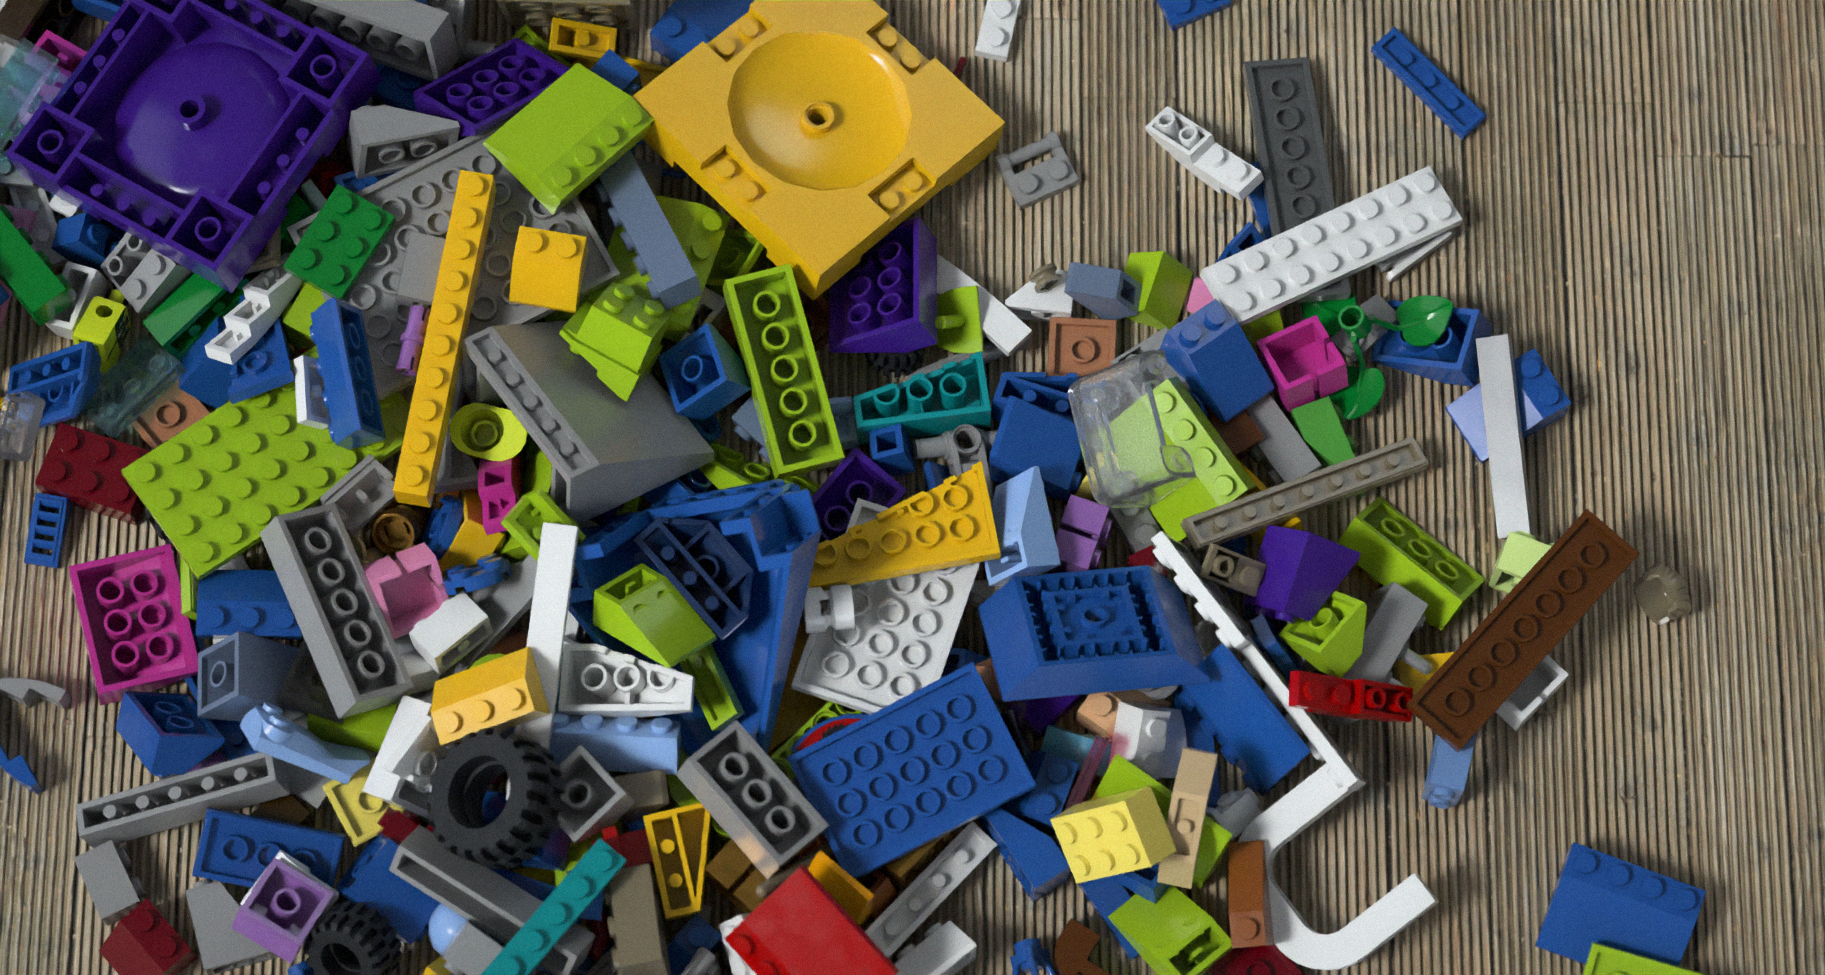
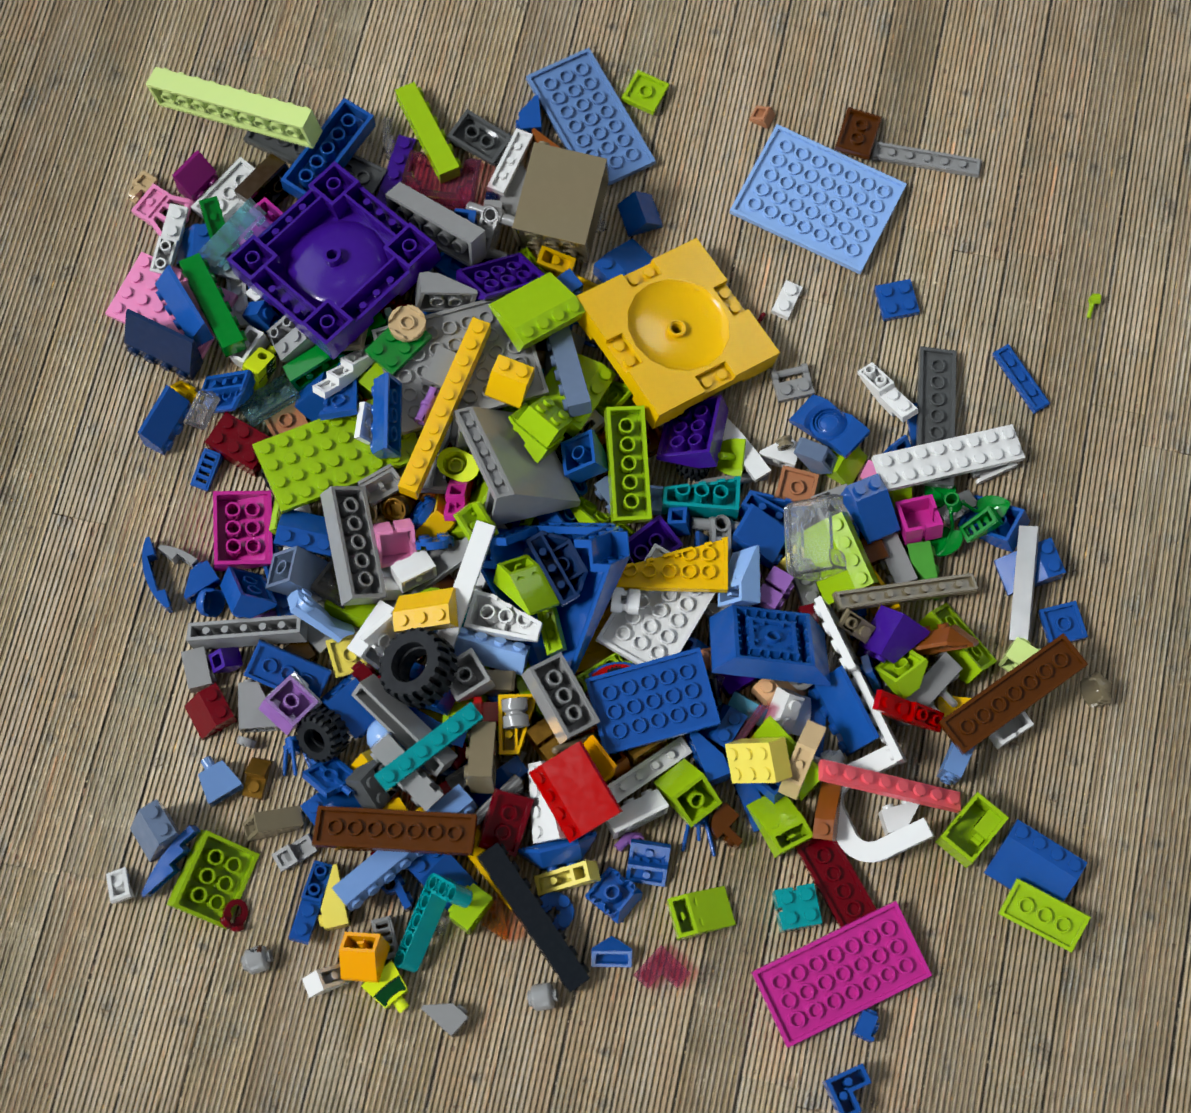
camera: 10 degrees right, 0 degrees up
none -> blue slope [184,560,221,604]
none -> blue hair [196,588,225,618]
none -> dark purple brick [208,647,243,673]
none -> tan tile [388,305,426,342]
none -> light grey wheel [501,697,529,729]
none -> lime slope [653,759,722,827]
none -> blue slope [789,394,870,459]
none -> coral plate [818,759,961,813]
none -> white slope [878,801,919,836]
none -> dark orange wedge [912,622,979,656]
none -> lime piece [935,792,1009,868]
none -> green slope [959,506,1003,543]
none -> blue plate [1038,601,1088,644]

